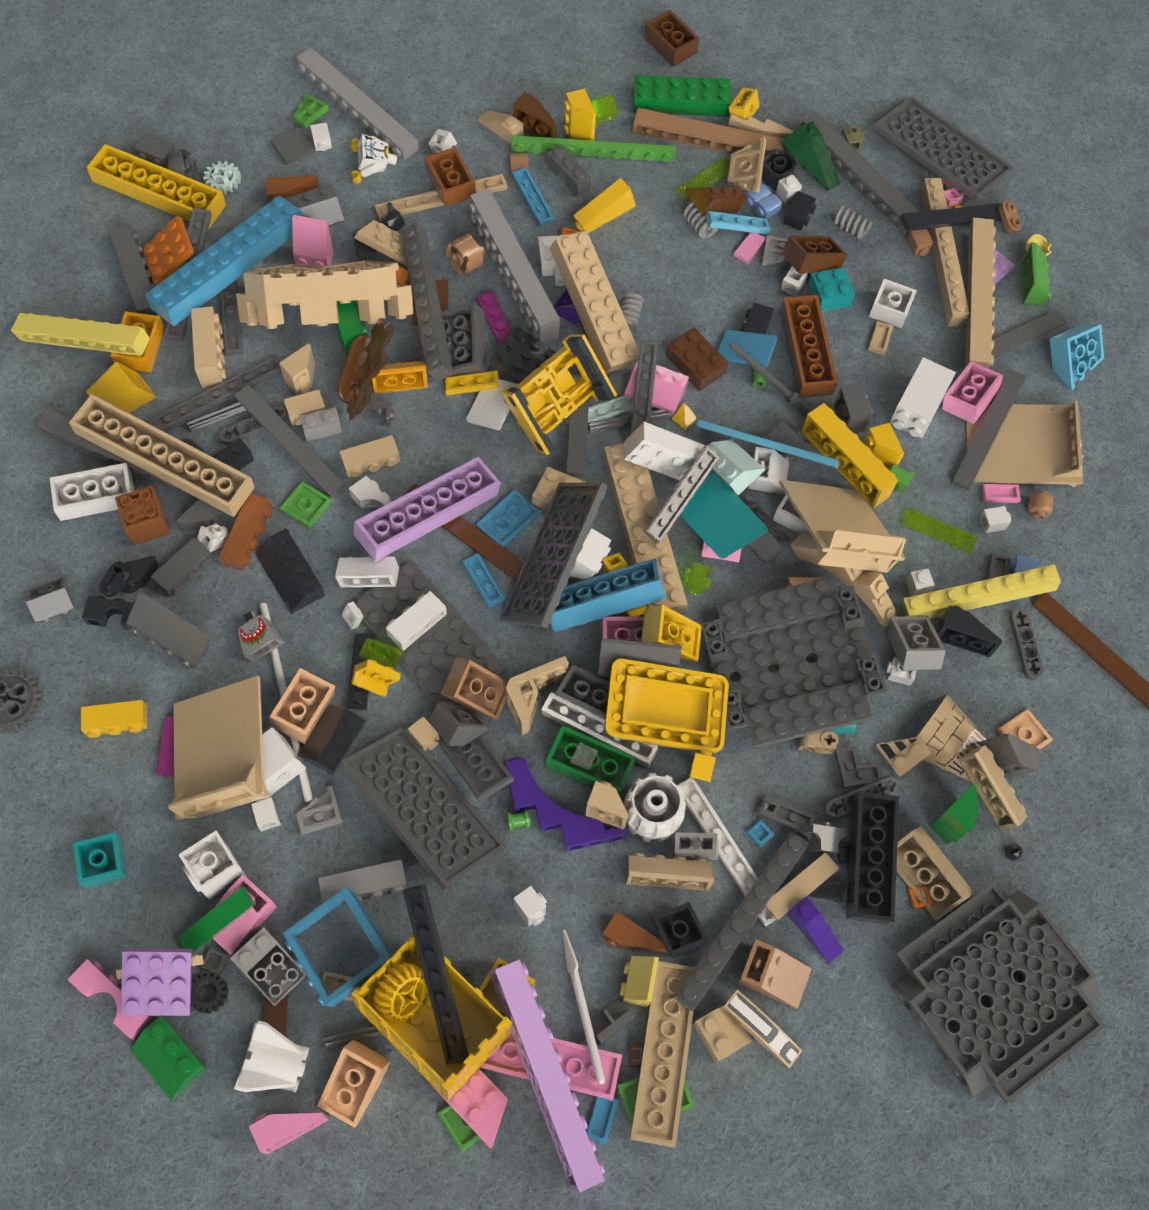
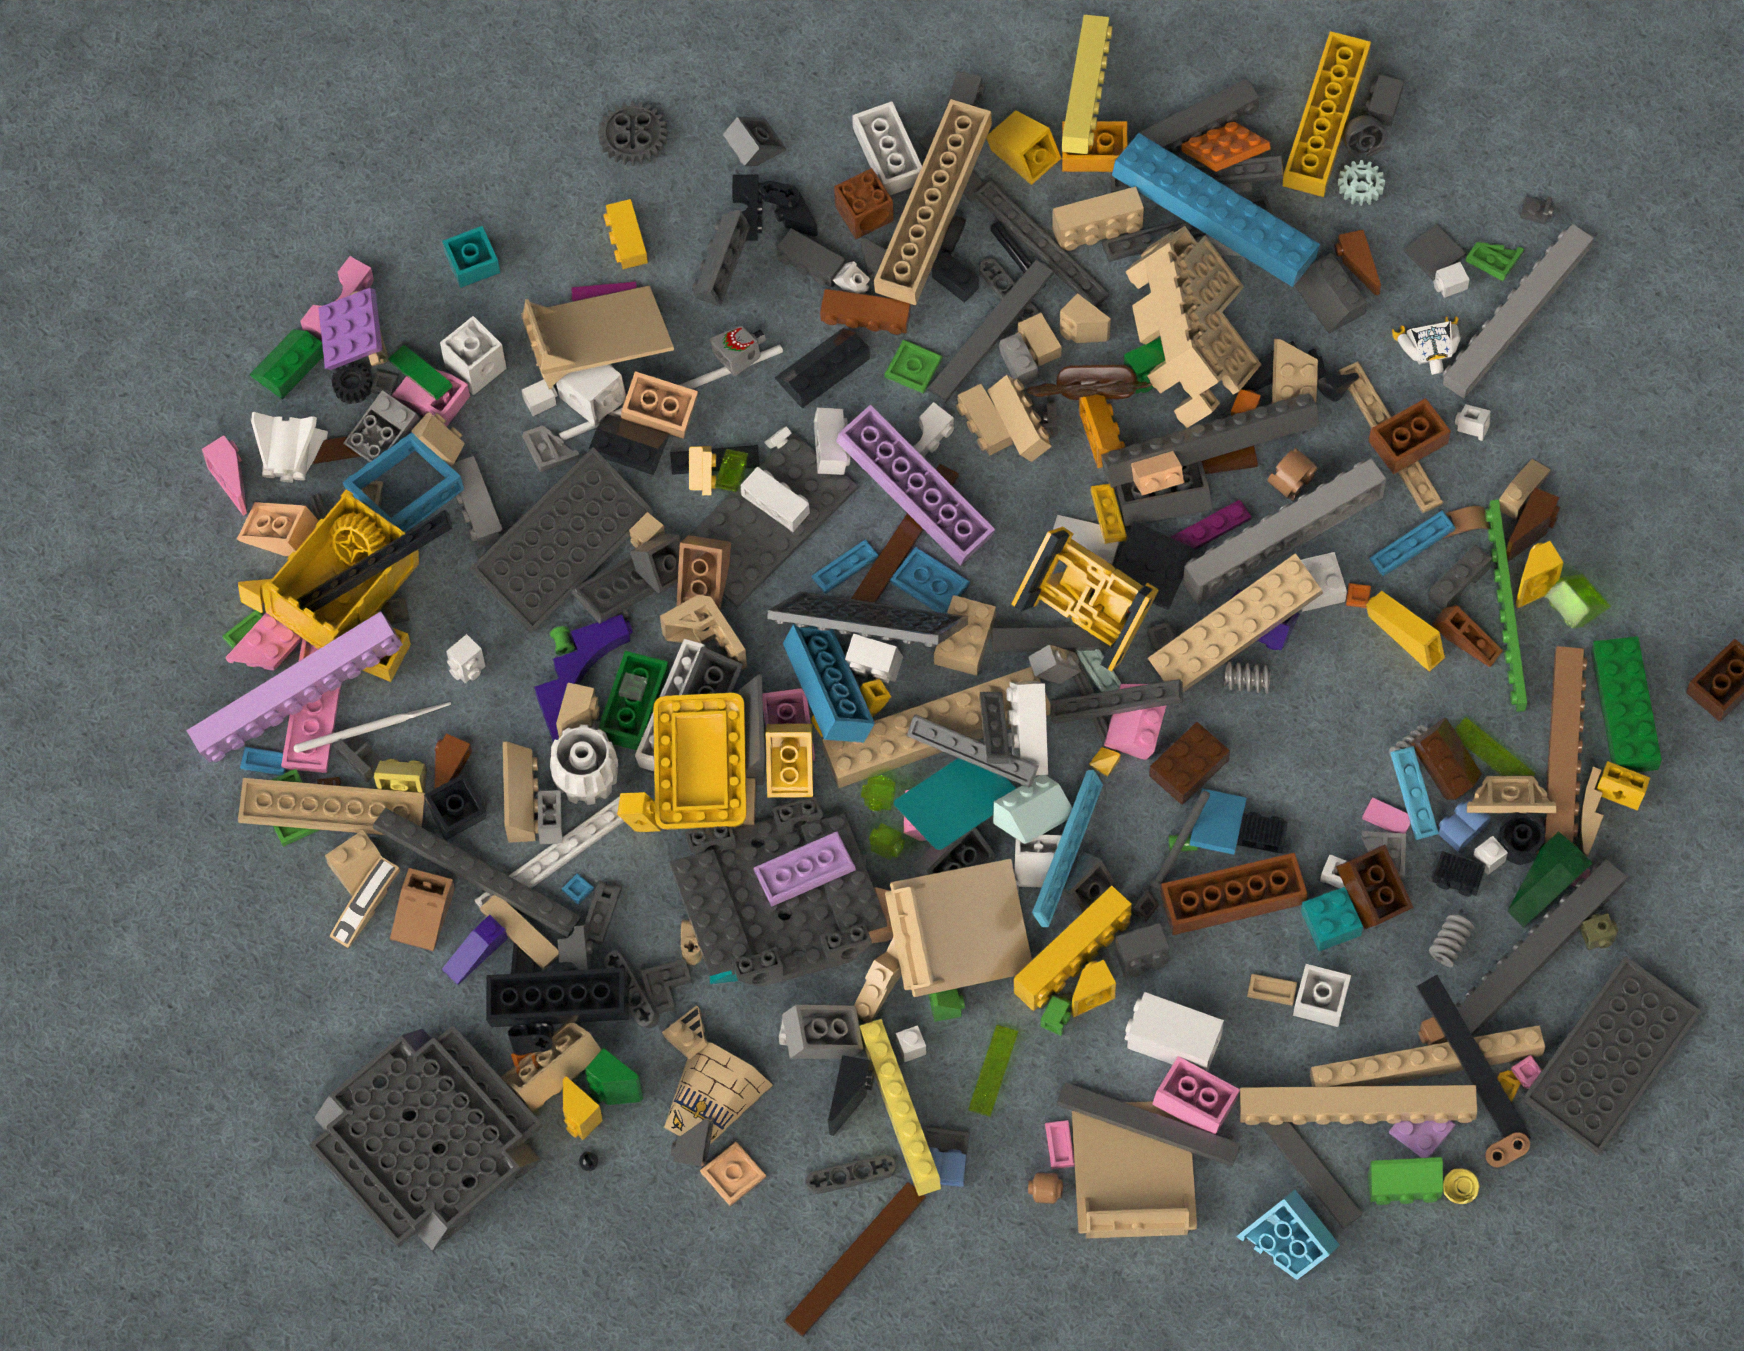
camera: 90 degrees right, 0 degrees up
bright pink slope [292,215,334,266] -> none
tan slope [958,745,1028,830] -> none
white brick [979,506,1011,533] -> none
none -> yellow slope [238,579,272,613]
none -> tan slope [412,411,465,467]
none -> black piece [508,1021,554,1056]
none -> yellow slope [563,1076,603,1140]
none -> lavender tile [754,831,856,907]
none -> clear neon green brick [869,823,905,861]
none -> dark grey tile [979,692,1010,764]
none -> tan brick [987,375,1052,462]
none -> light grey brick [1028,644,1081,684]
none -> light nougat brick [1131,451,1184,495]
none -> dark orange slope [1431,605,1503,667]
none -> flat silver bracket [1520,196,1555,224]

